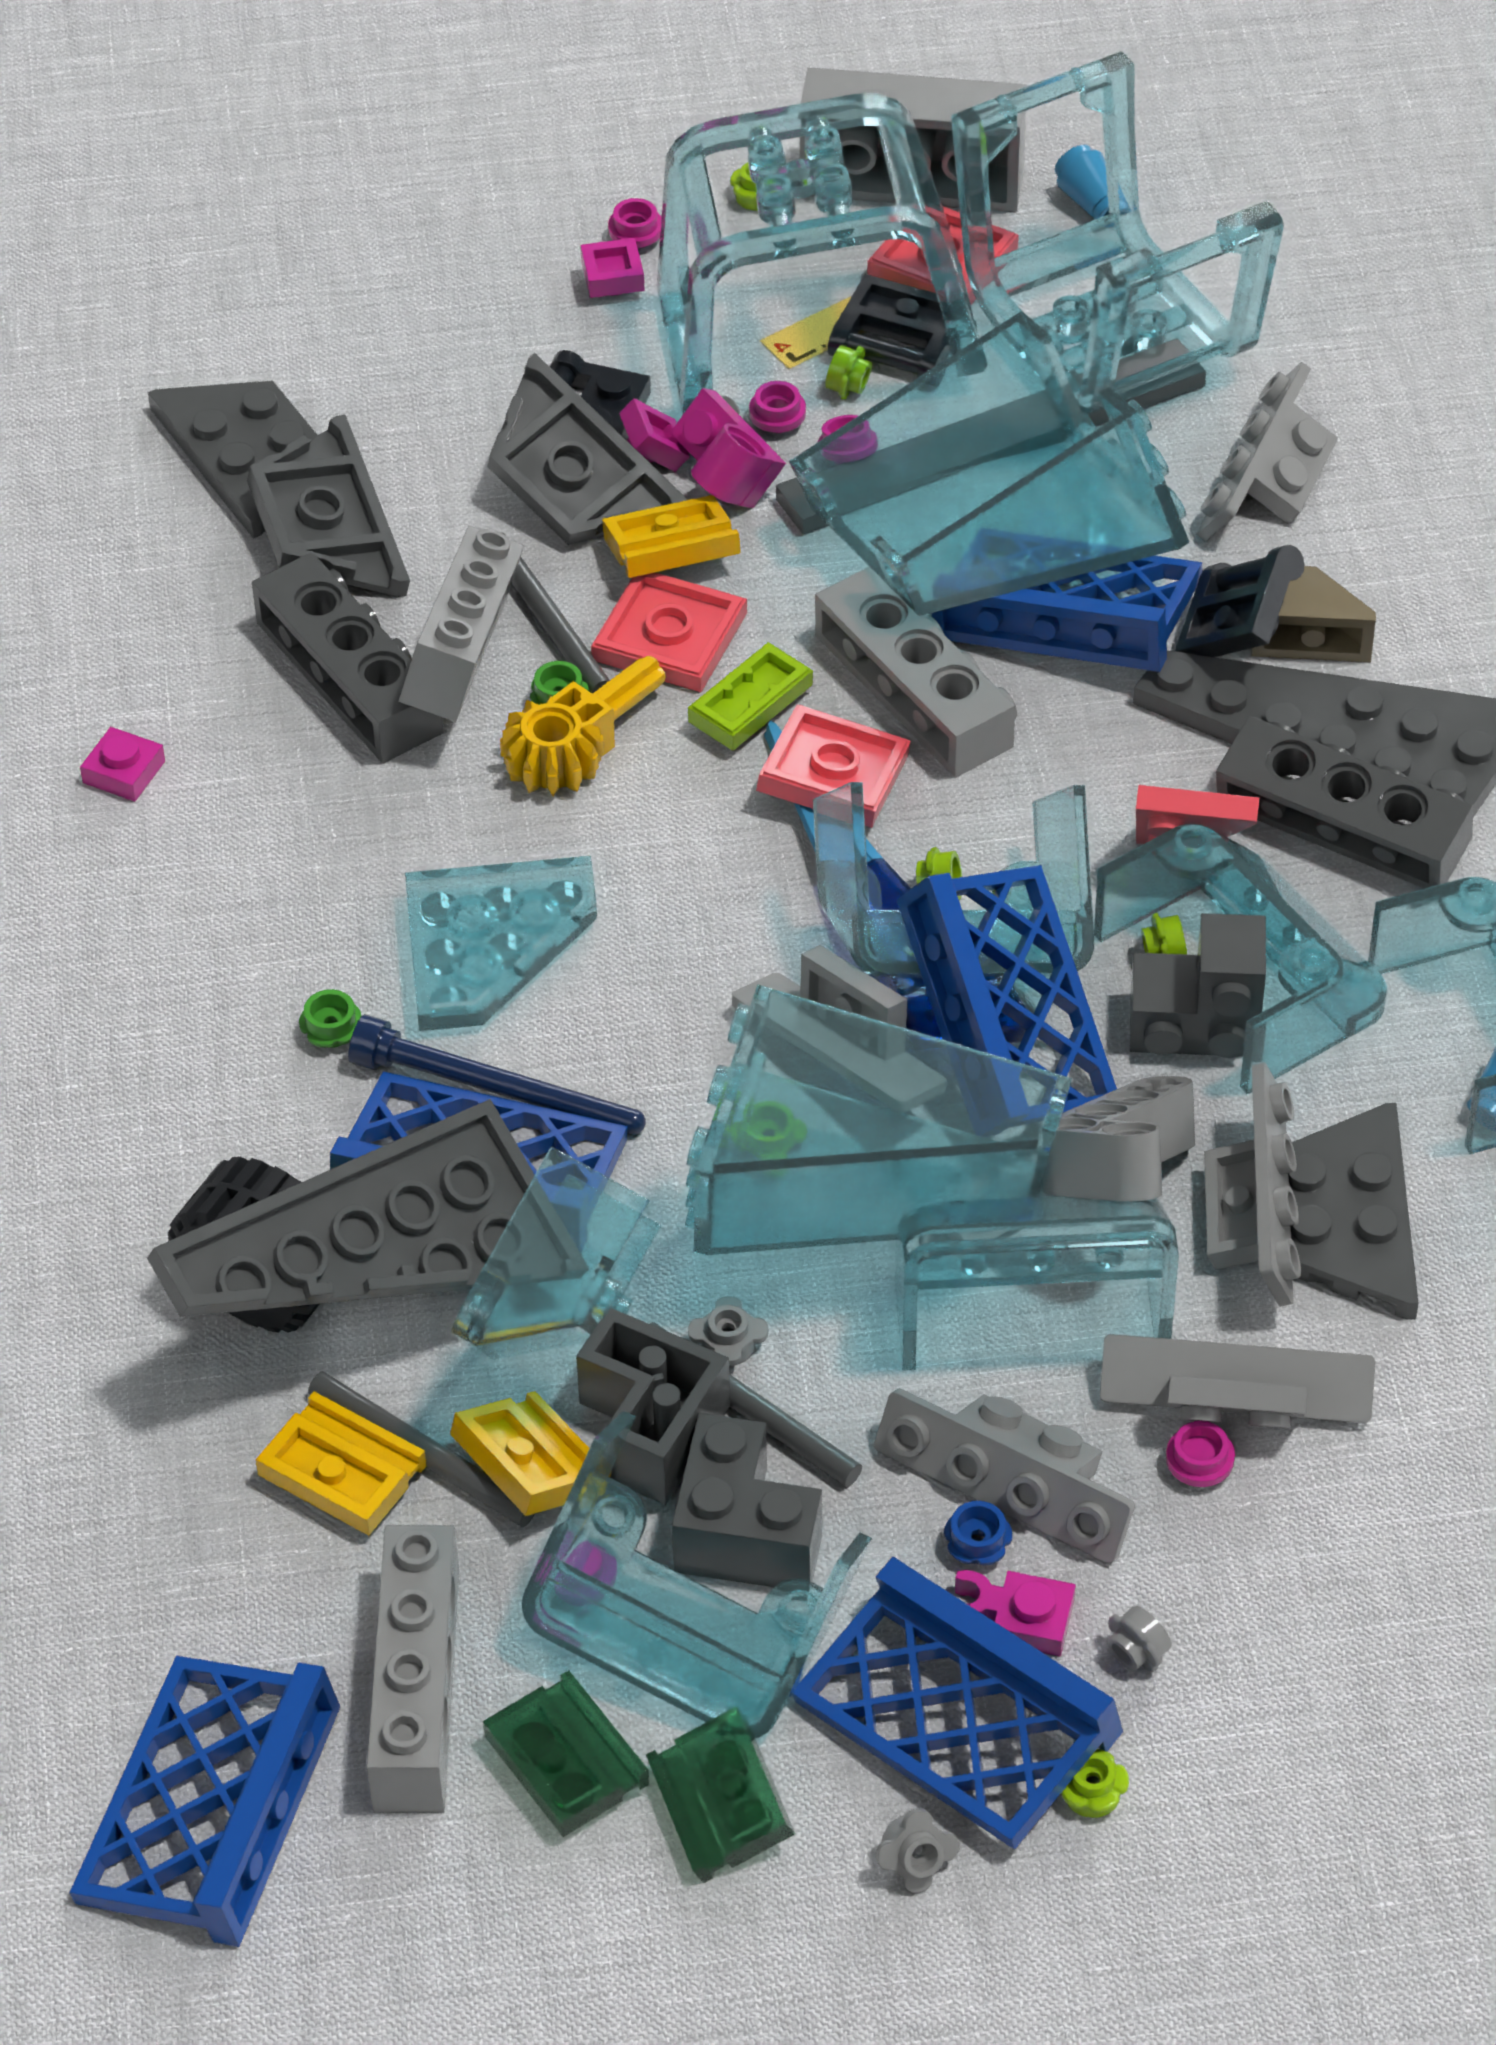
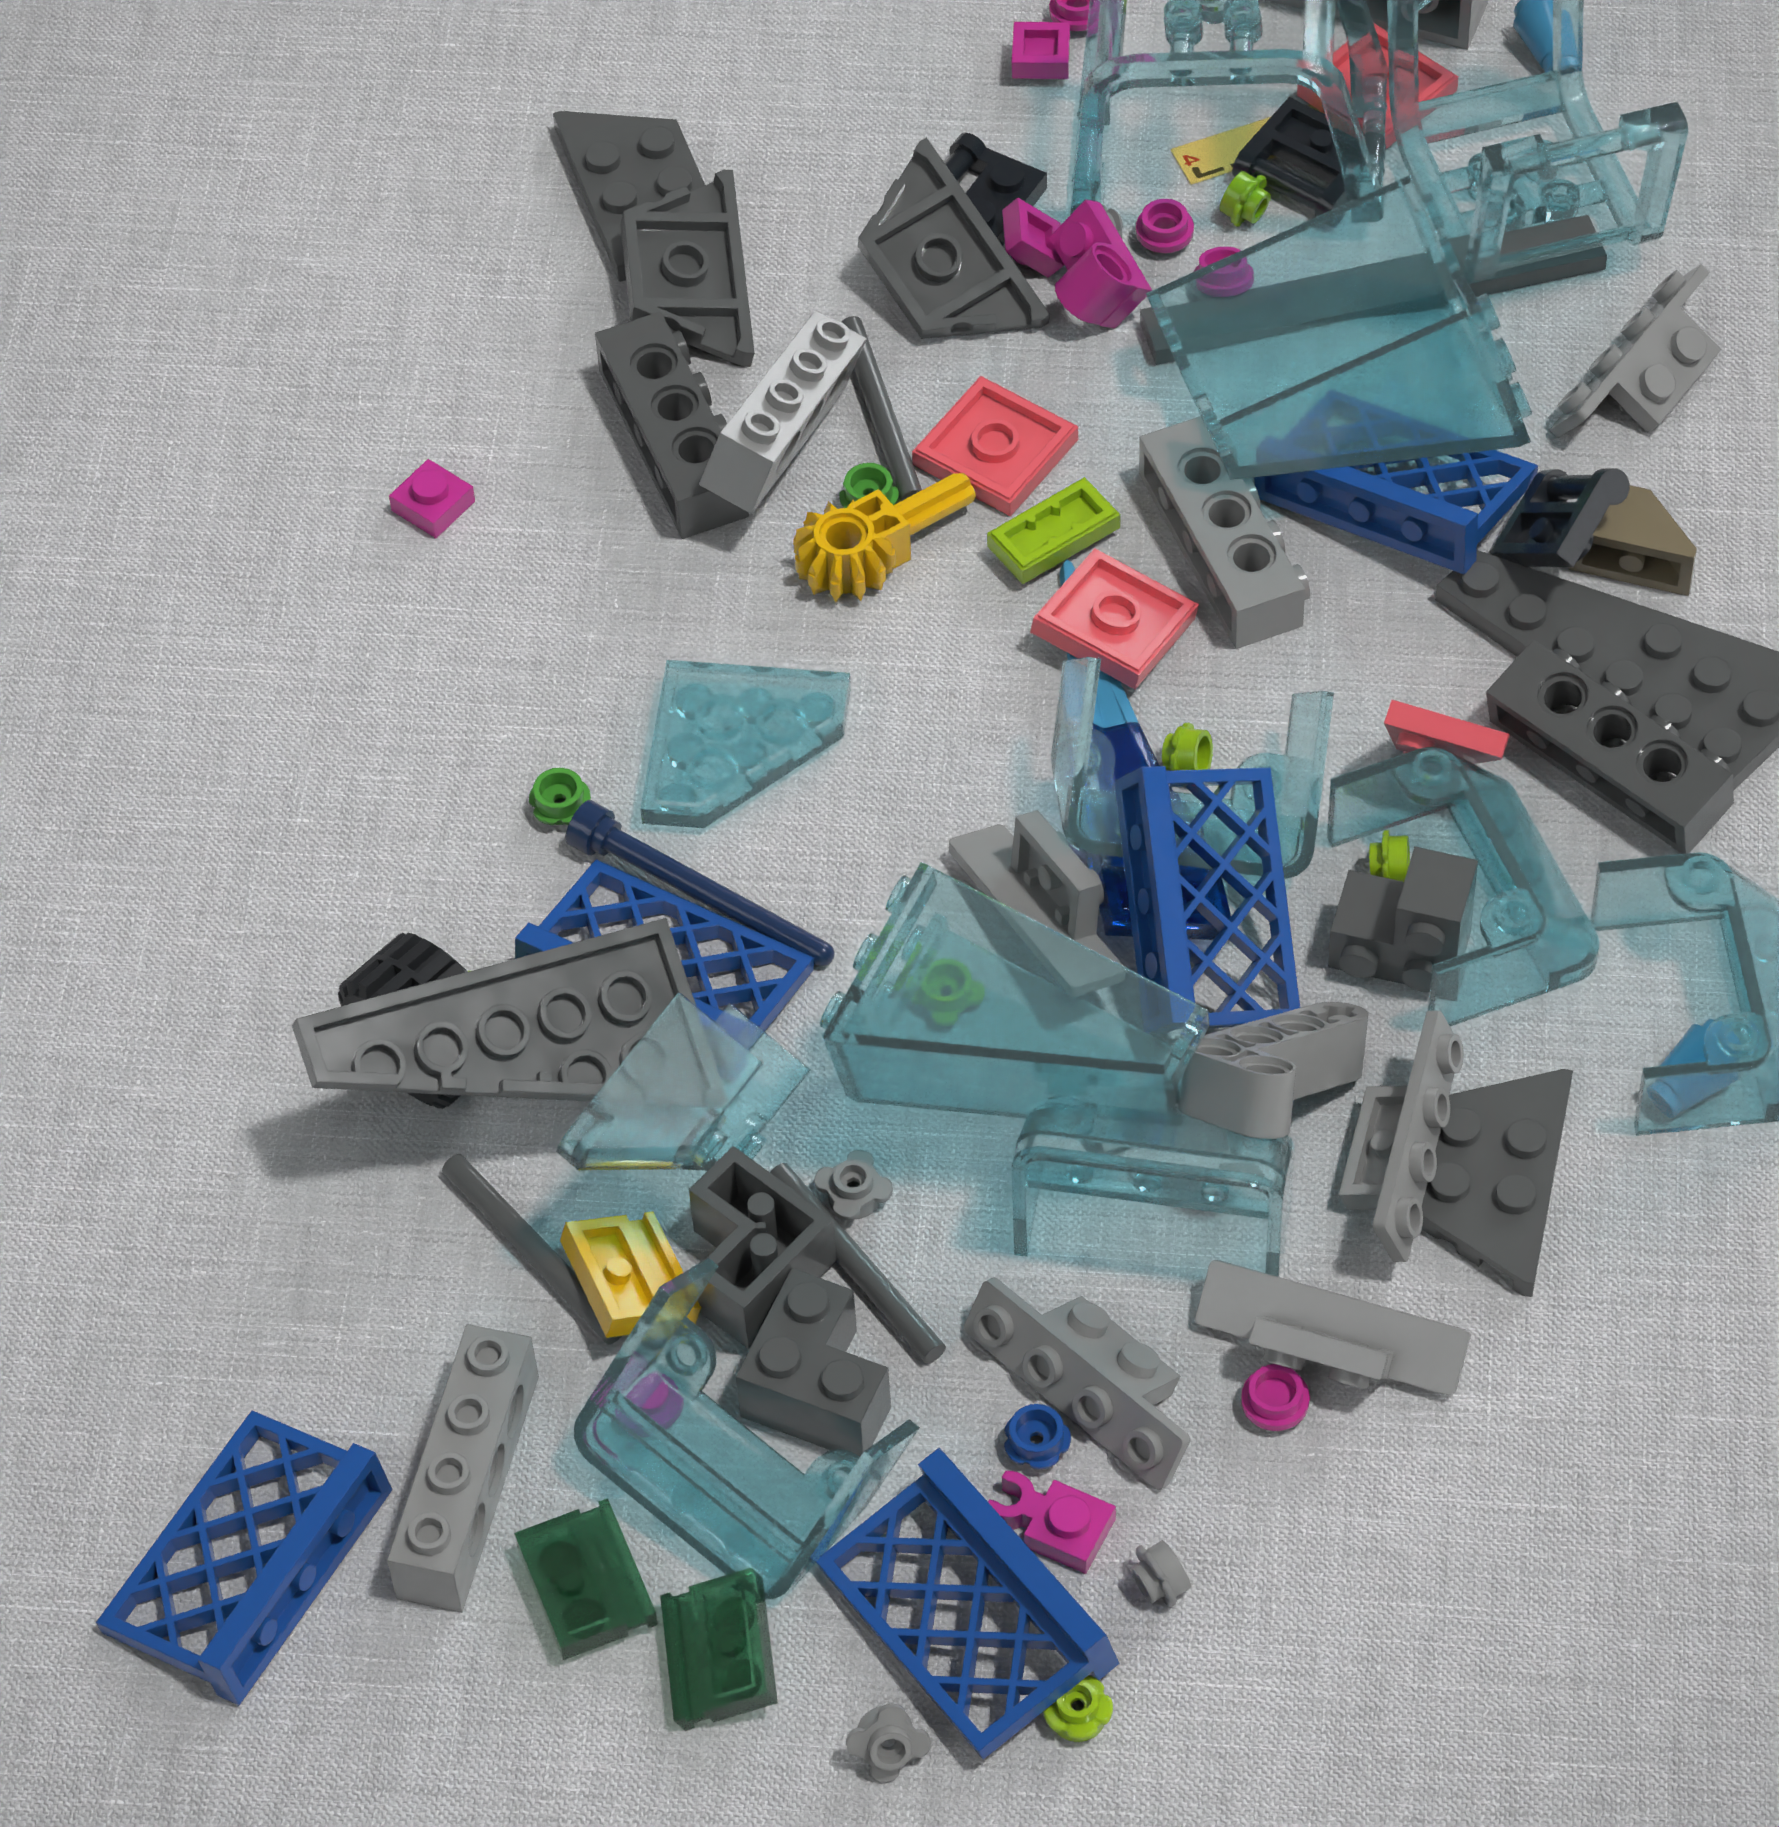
camera: 15 degrees right, 5 degrees up
yellow plate [255,1391,426,1536] -> none
yellow plate [602,495,741,578] -> none

